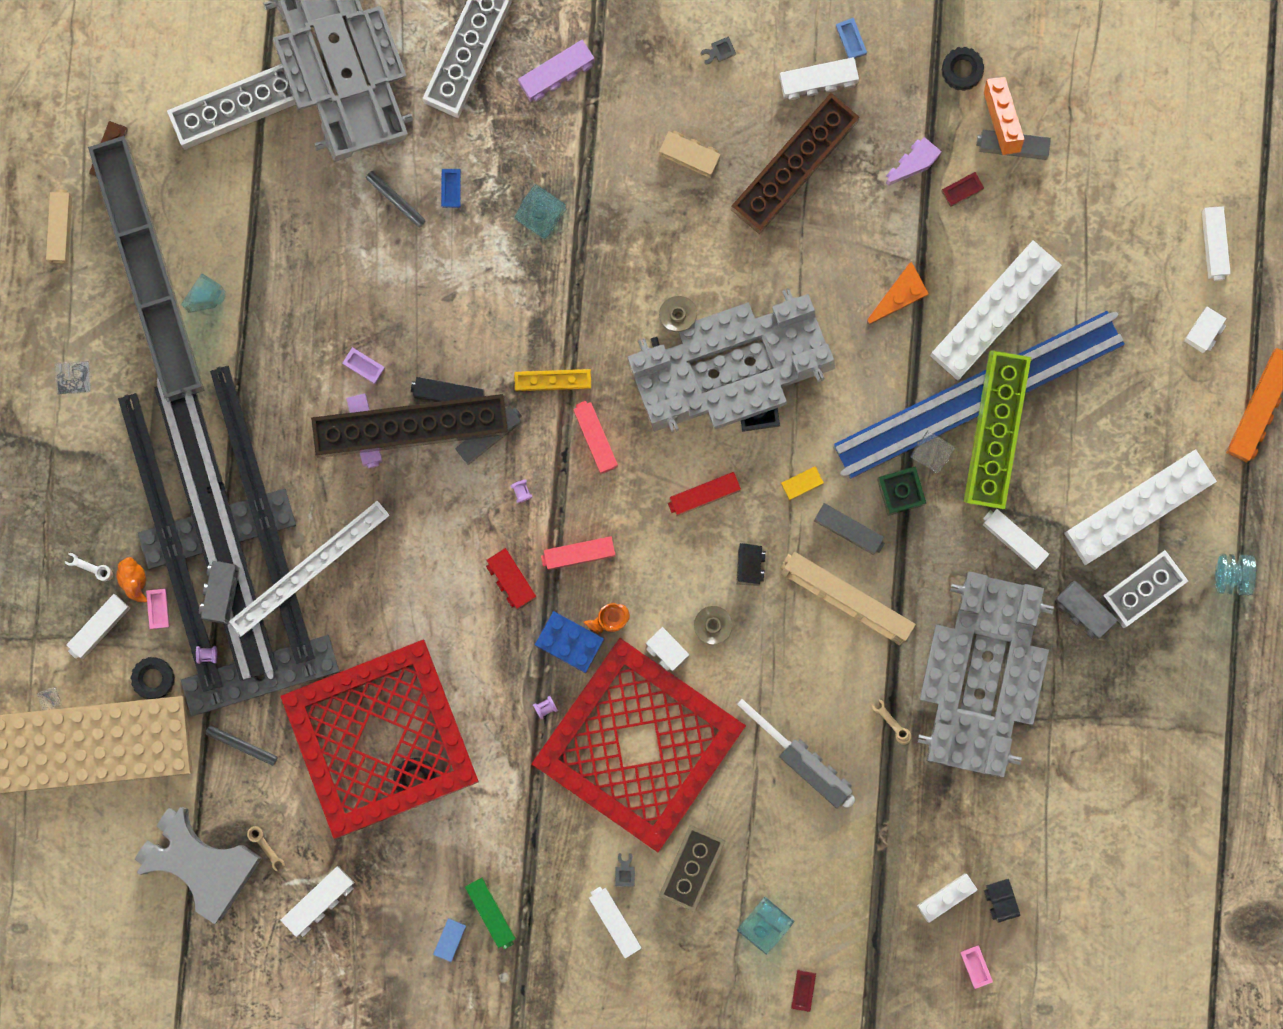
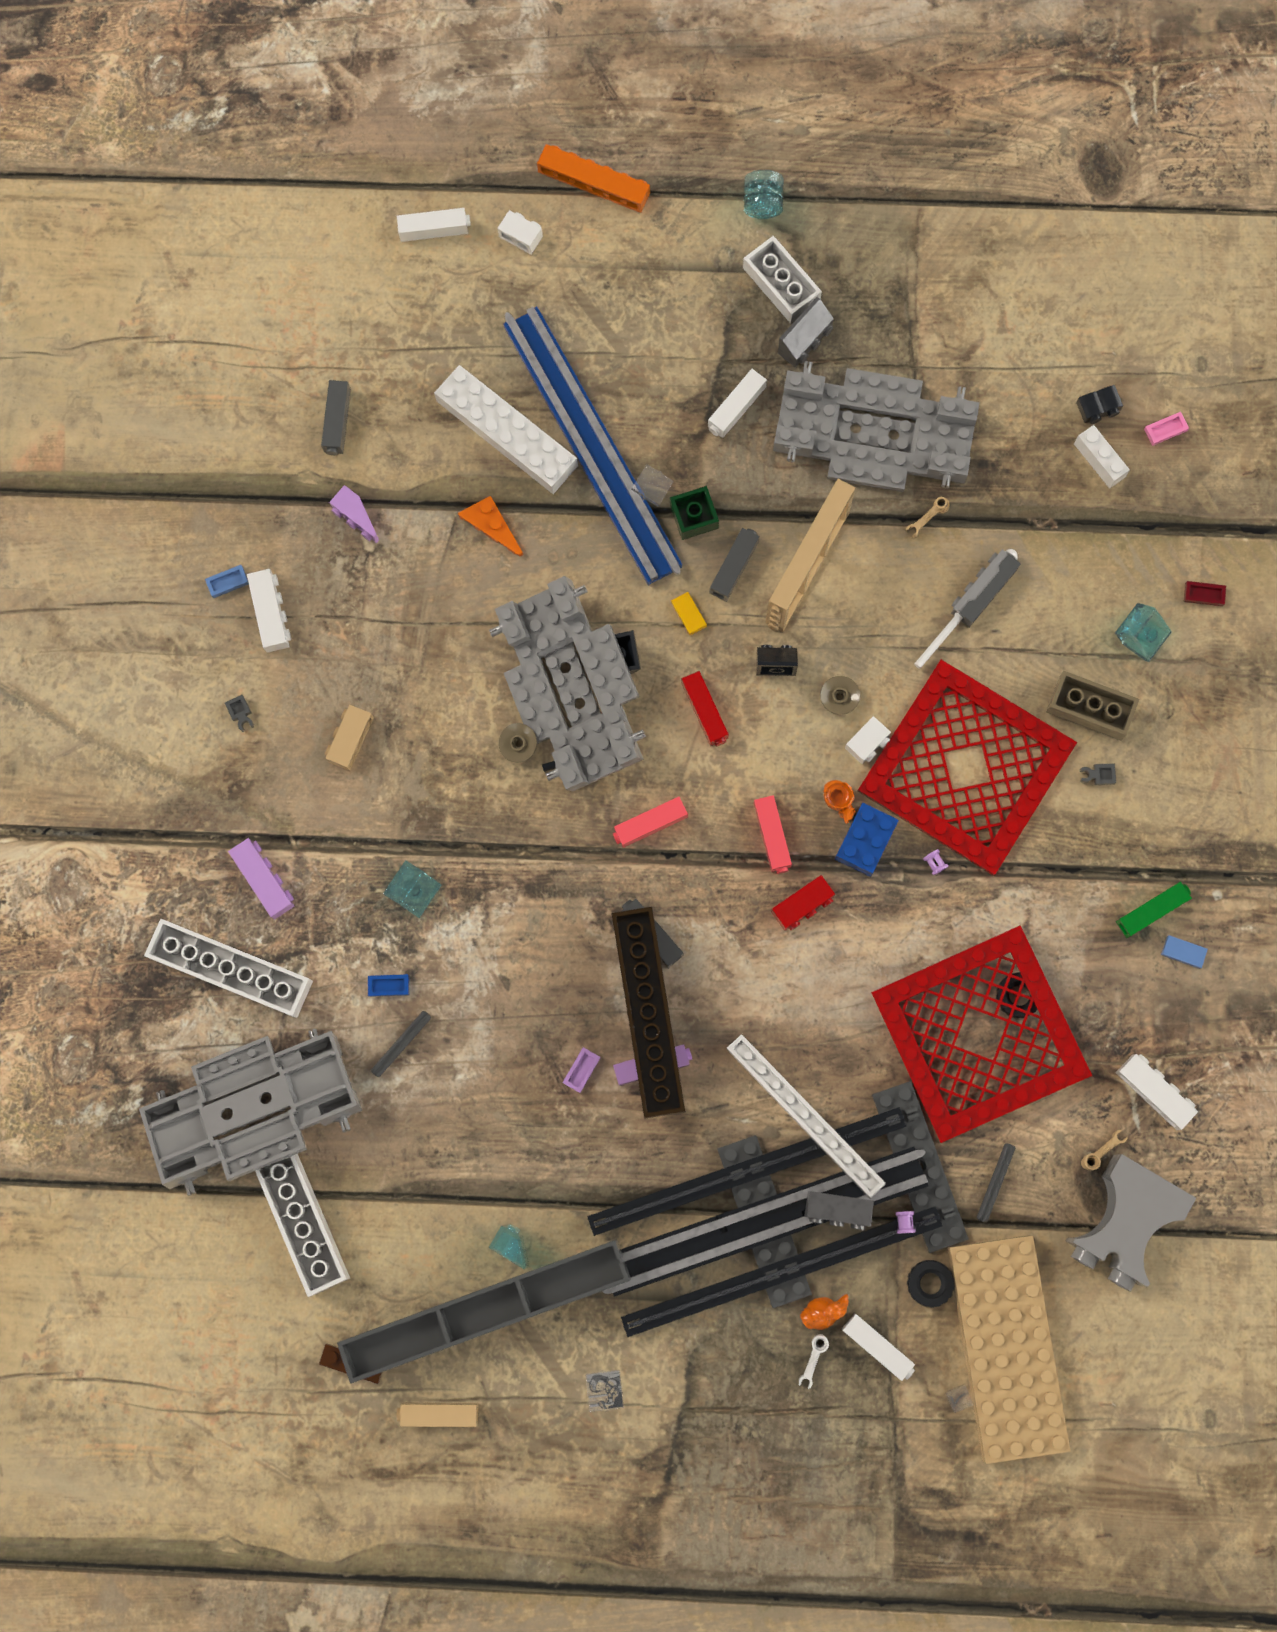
camera: 85 degrees left, 5 degrees down
bright pink tile [146,589,170,629] -> none
black brick [410,377,485,402] -> none
lavender bush [510,479,533,503] -> none
yellow tile [514,369,591,392] -> none
white brick [589,887,642,958] -> none
reddish brown brick [731,93,860,235] -> none
black tyre [941,47,984,91] -> none
dark red tile [941,172,984,207] -> none
lime brick [964,351,1031,509] -> none
brick [984,77,1024,155] -> none
white brick [1064,449,1217,565] -> none

